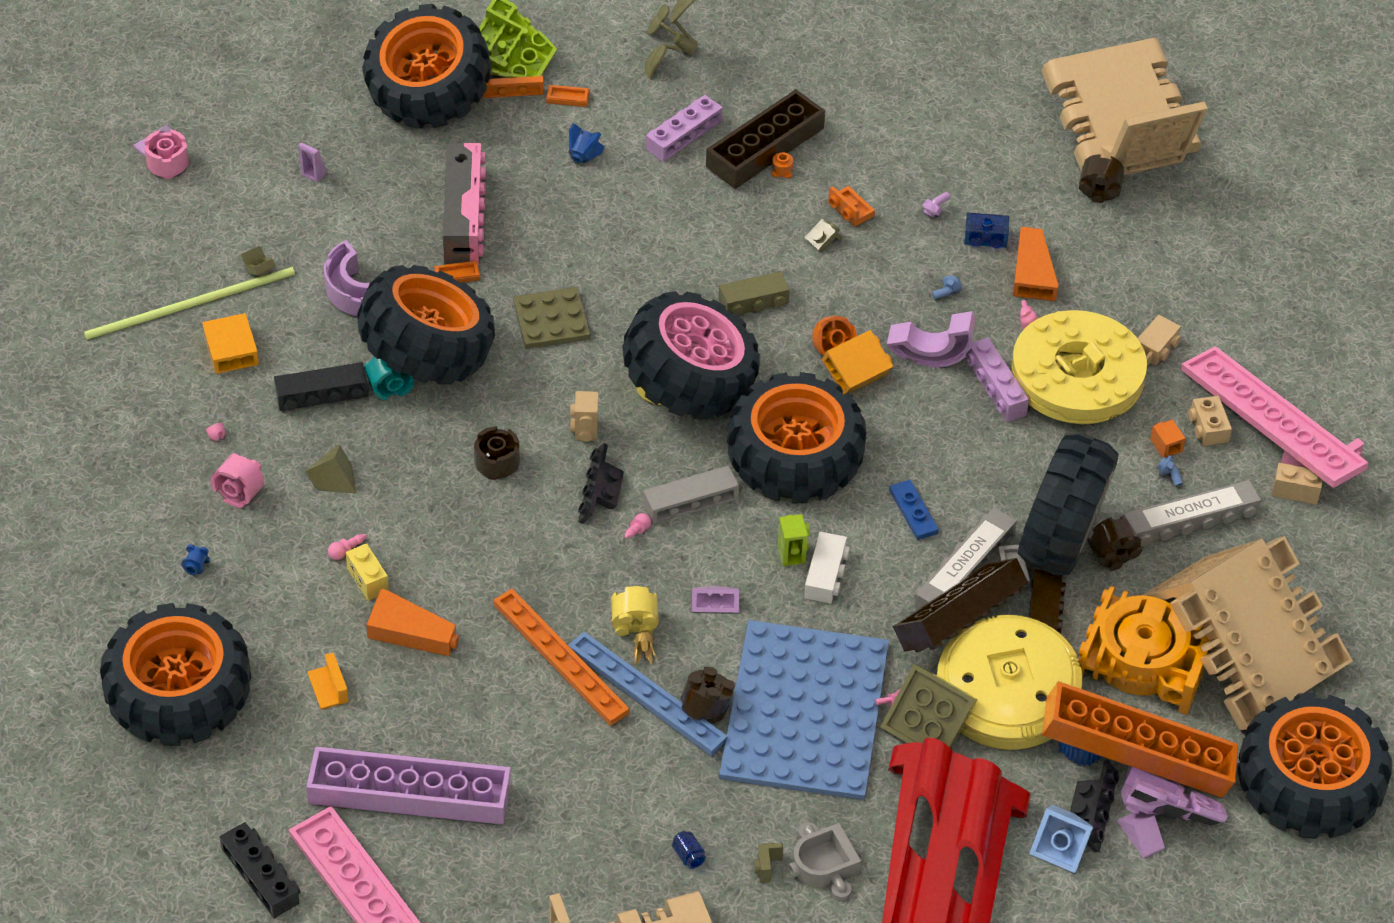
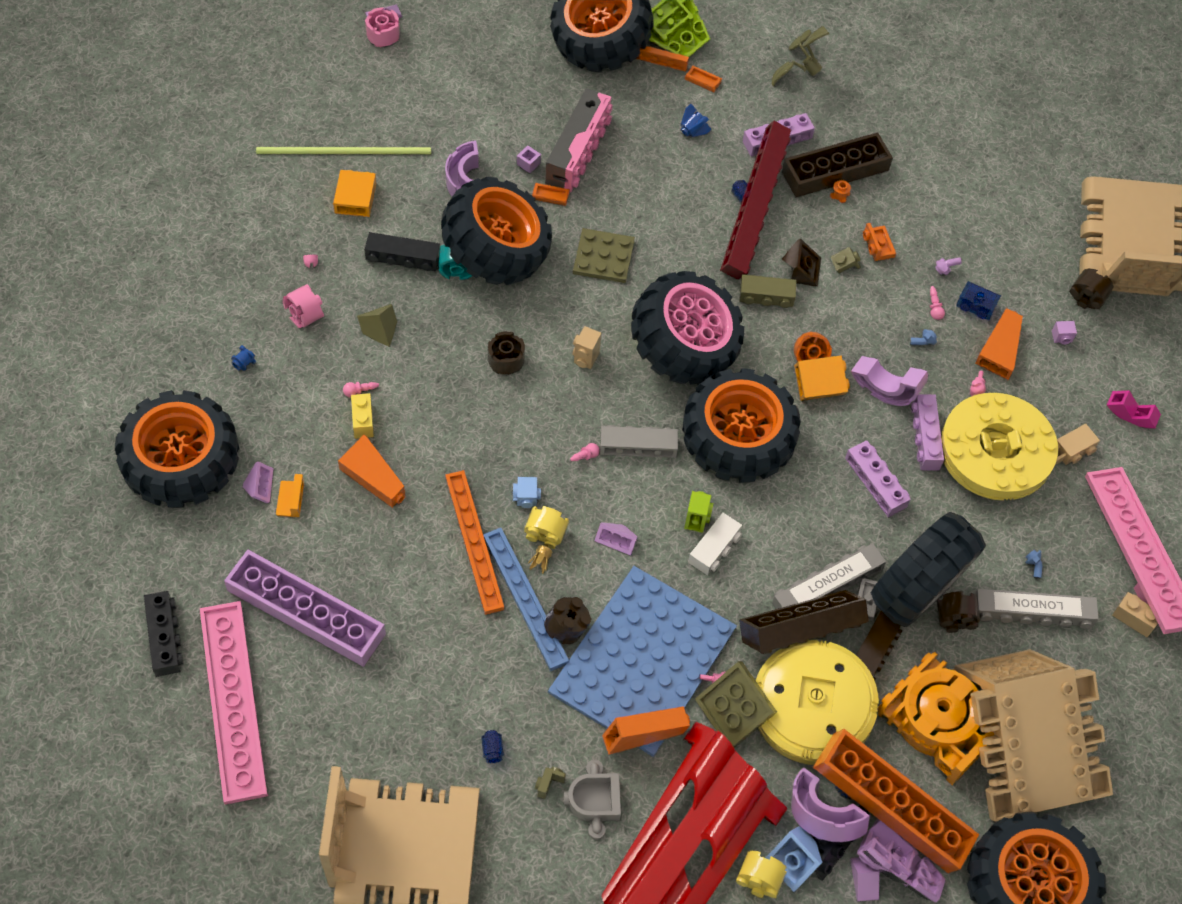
camera: 20 degrees right, 10 degrees up
olive bracket [241,246,276,277] -> none
lavender slope [299,143,327,182] -> none
black bracket [578,443,624,524] -> none
blue plate [889,480,939,540] -> none
orange brick [1150,419,1186,458] -> none
tan brick [1188,396,1232,446] -> none
none -> lavender slope [243,462,274,503]
none -> light blue brick [513,477,541,508]
none -> lavender plate [517,146,541,173]
none -> orange slope [602,706,690,755]
none -> dark red brick [720,120,791,280]
none -> clear blue brick [731,180,748,203]
none -> light yellow brick [736,851,787,898]
none -> dark brown slope [782,238,821,287]
none -> lavender brick [791,768,870,842]
none -> lavender brick [845,440,911,517]
none -> bright pink bar [930,286,945,320]
none -> lavender plate [1052,321,1077,344]
none -> dark pink brick [1107,390,1161,429]

